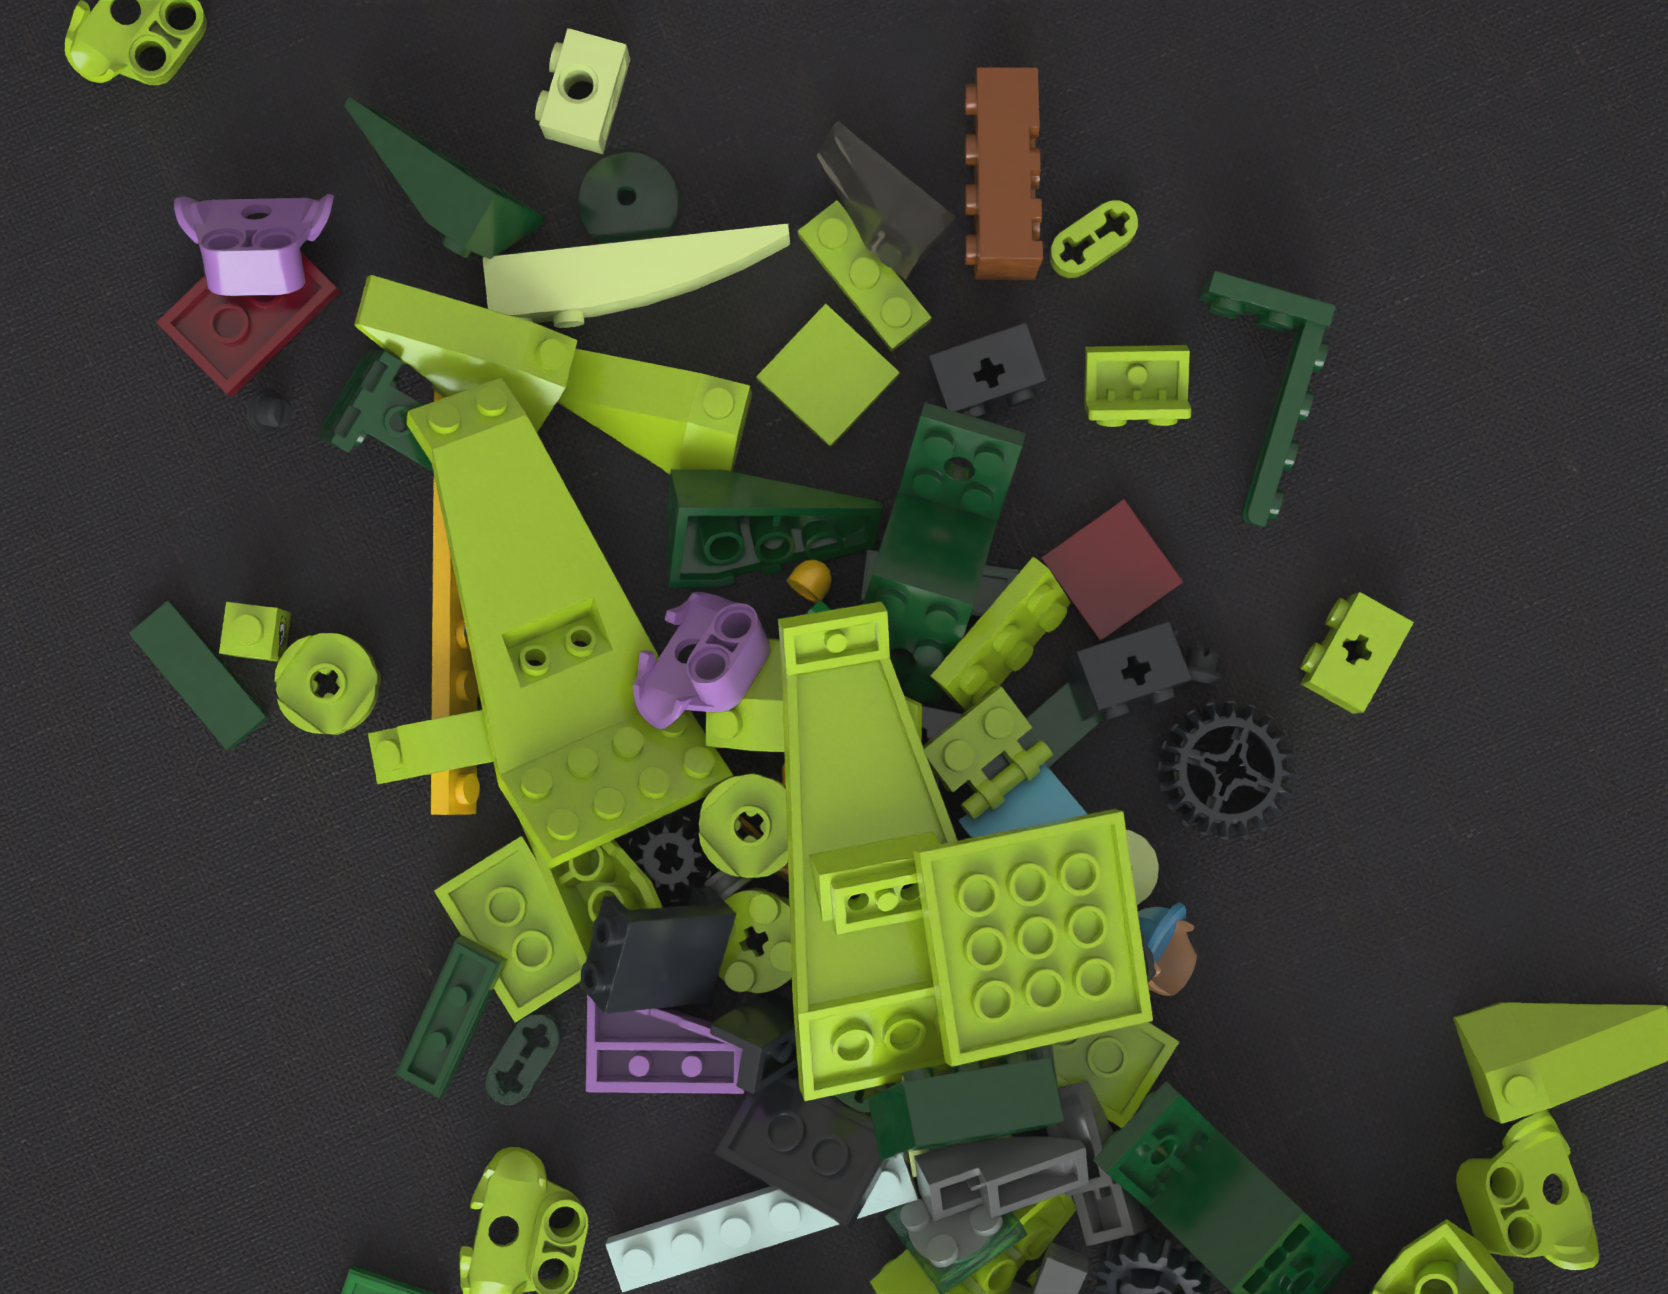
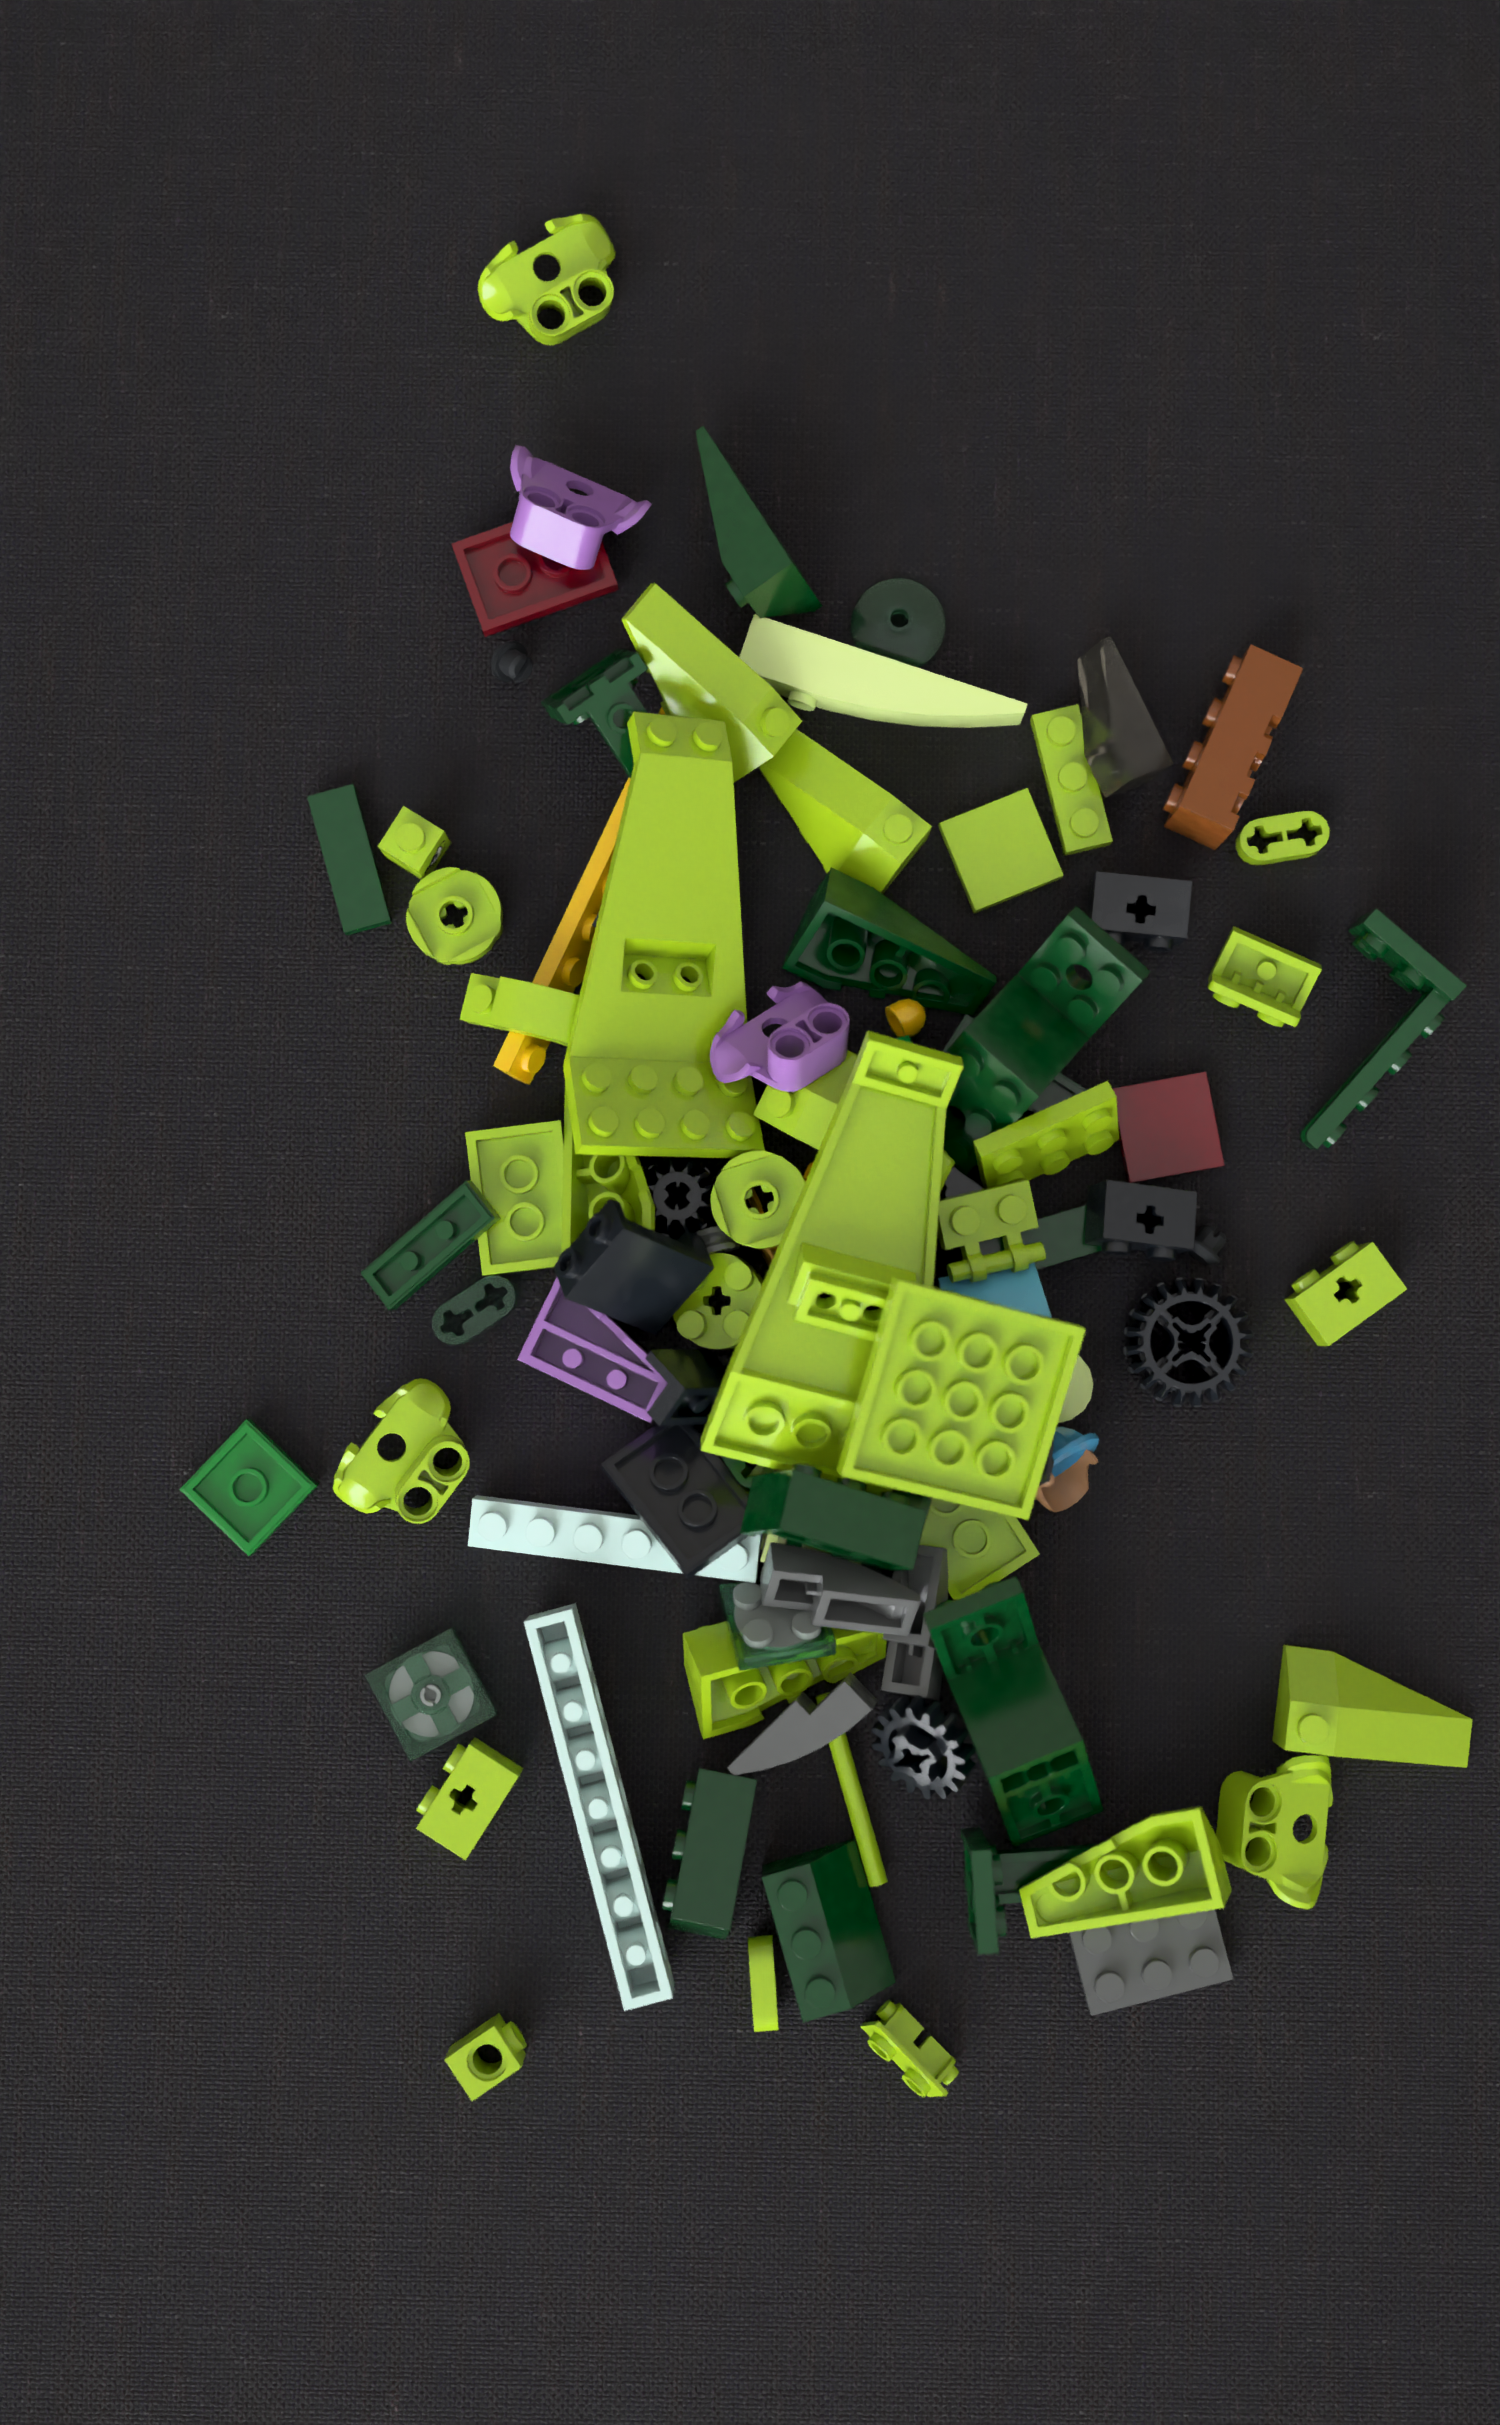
camera: 25 degrees right, 0 degrees up
yellowish green brick [535,28,631,154] -> none

